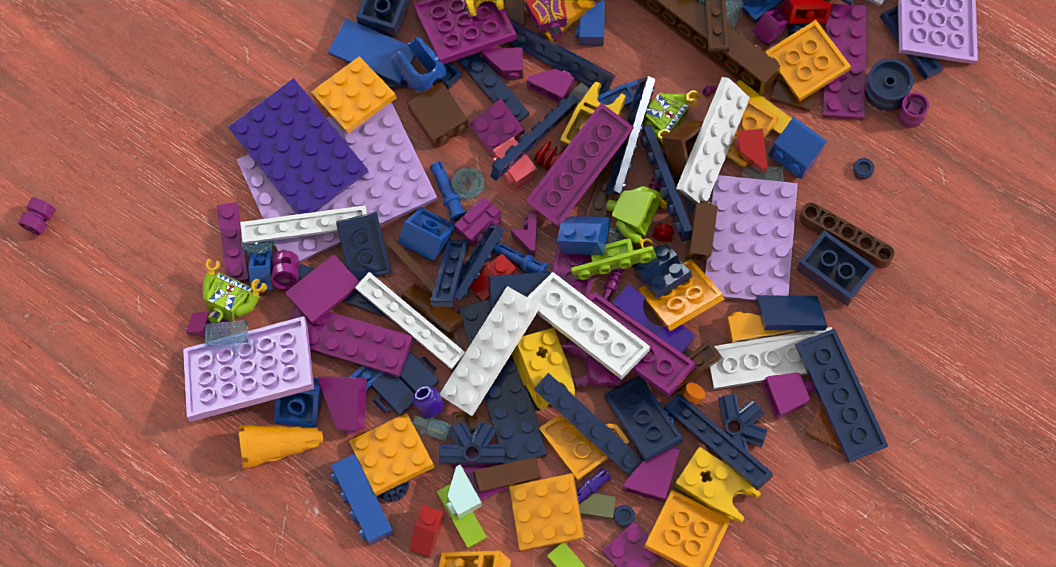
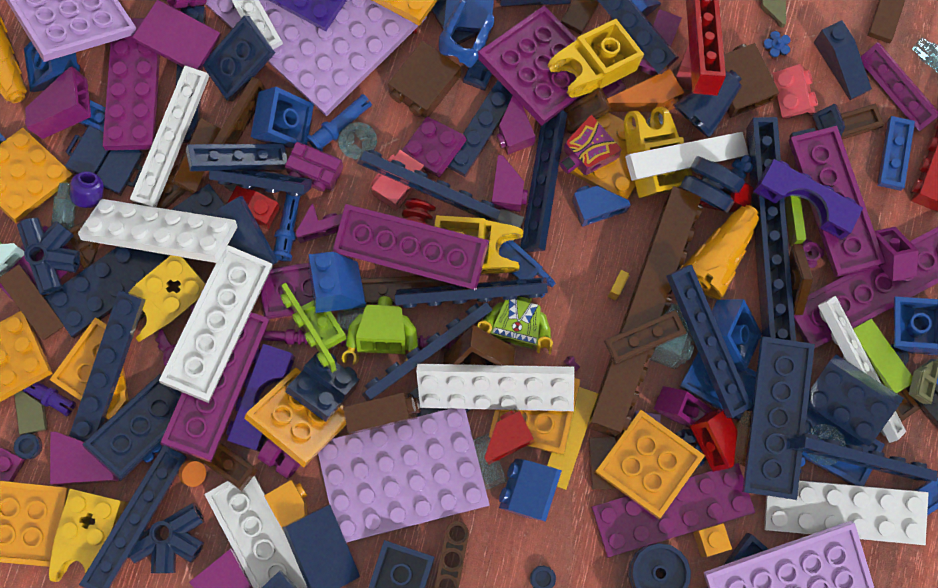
camera: 65 degrees right, 5 degrees up
red plate [652,223,674,242] -> none
none -> magenta wheel [258,439,300,479]
none -> yellow tile [608,270,629,300]
none -> light orange brick [693,523,732,557]

